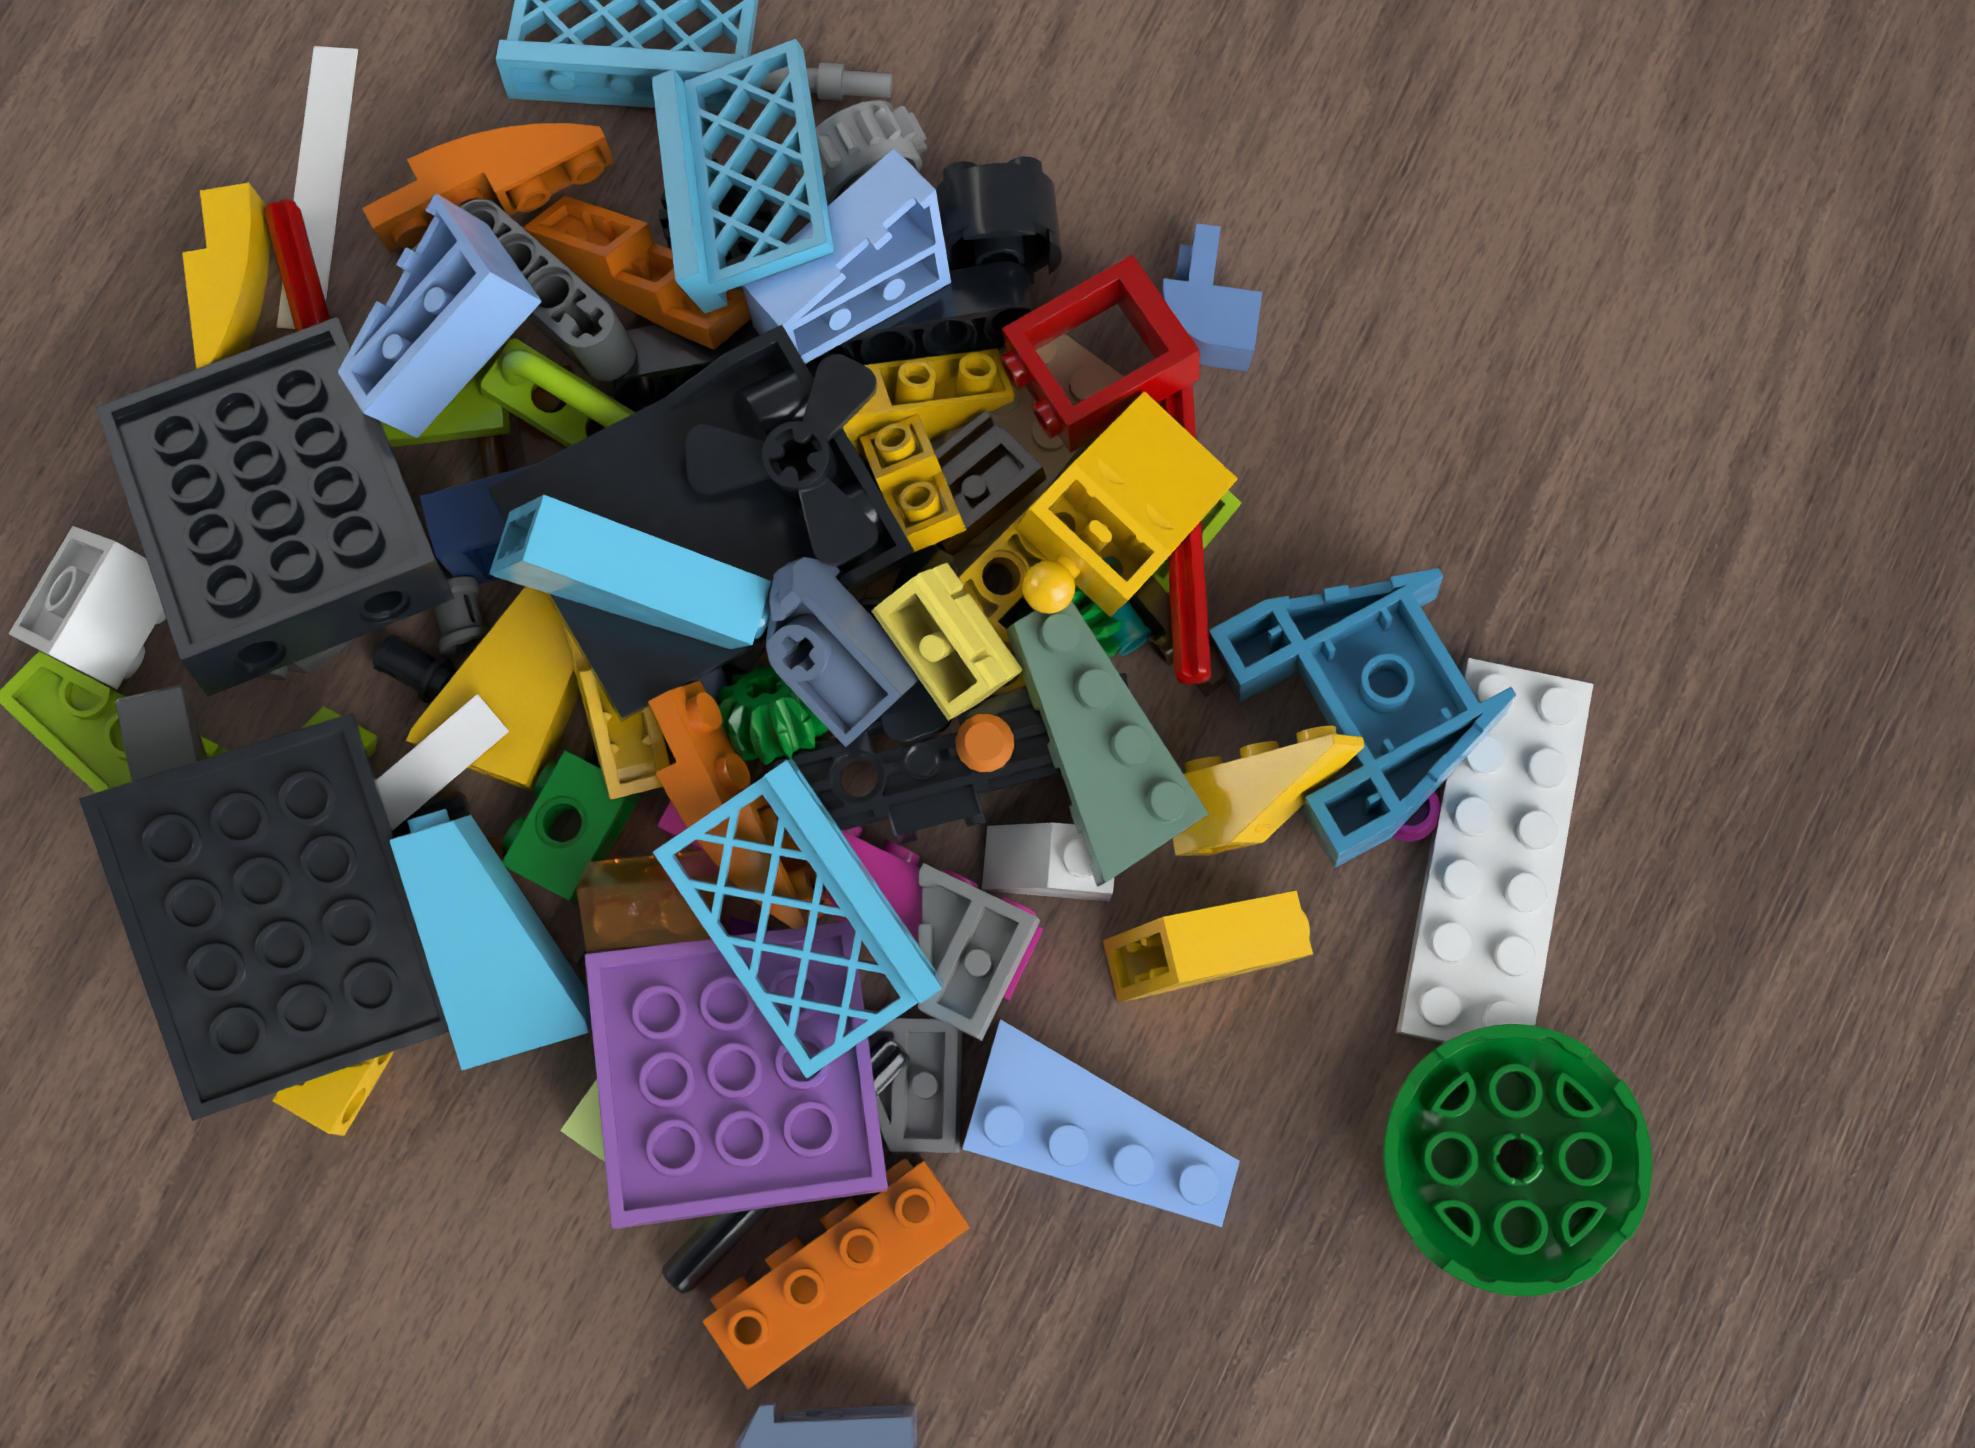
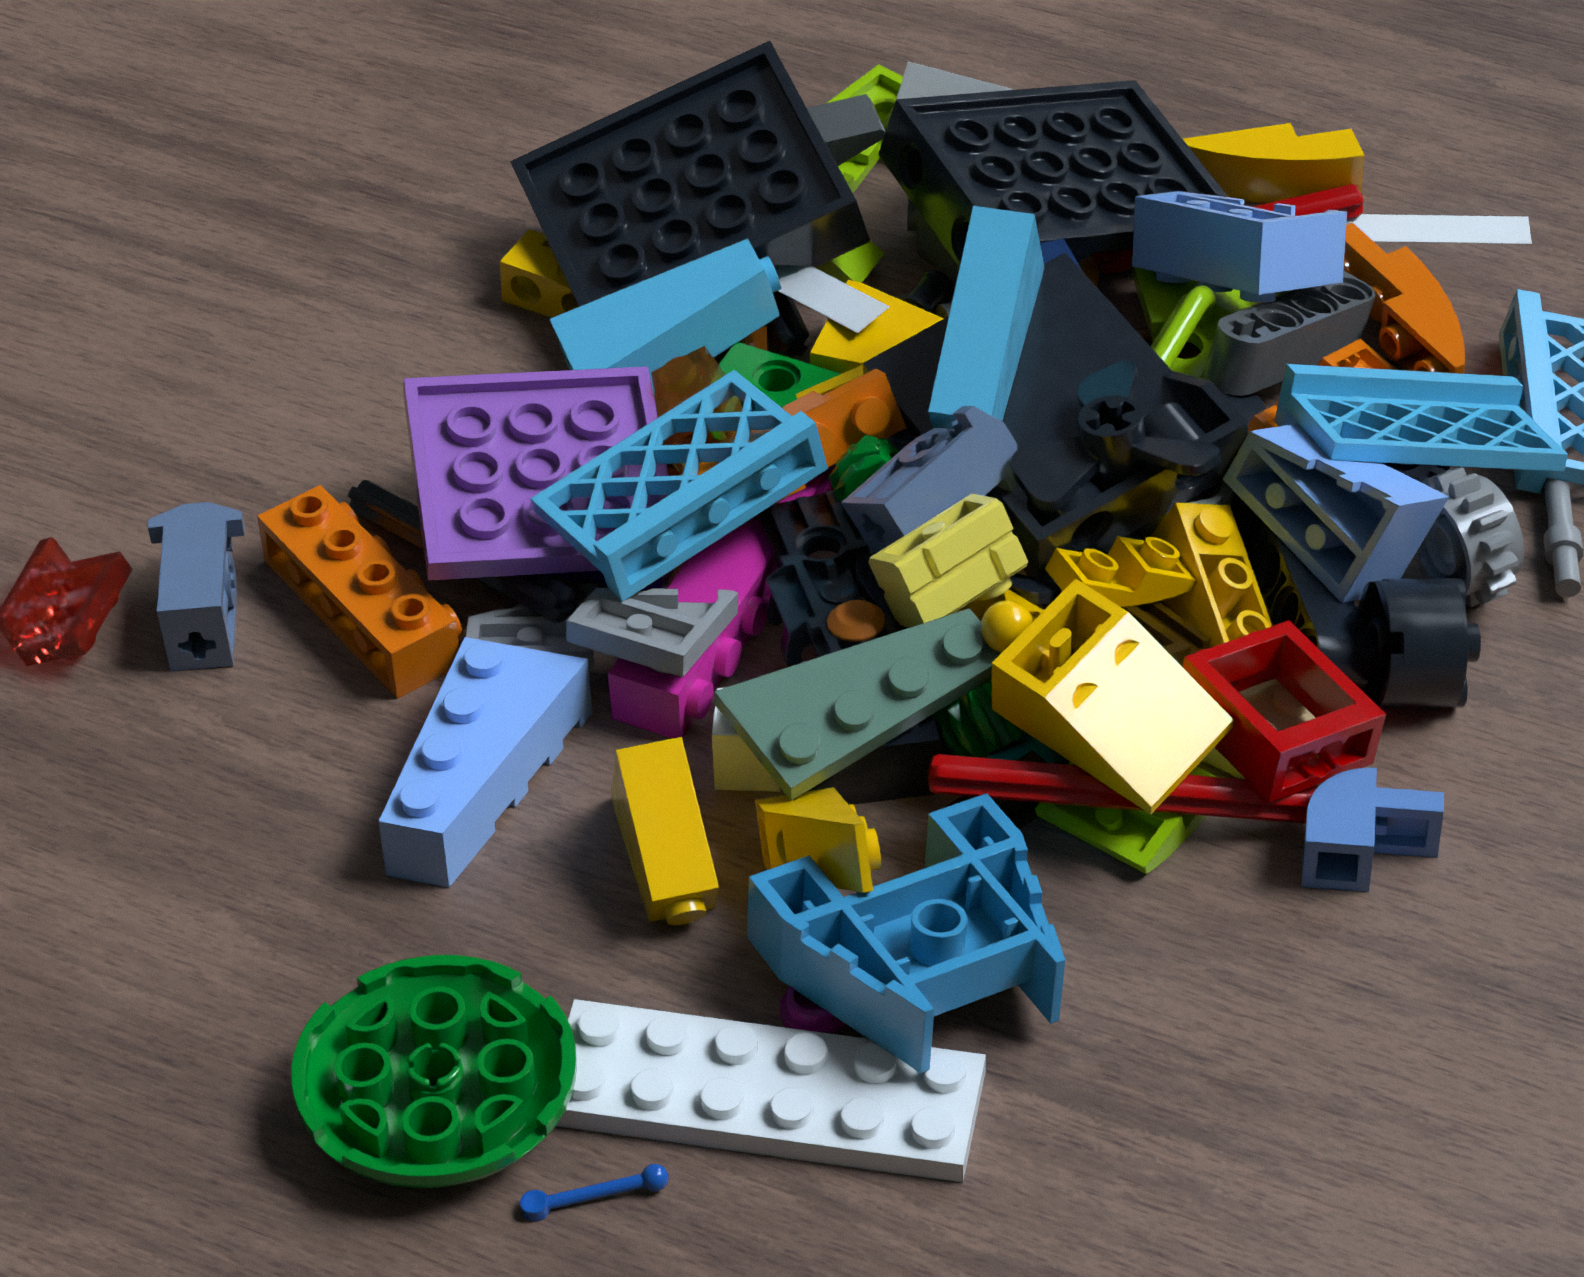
camera: 90 degrees right, 35 degrees down
none -> blue hinge [520,1164,669,1222]

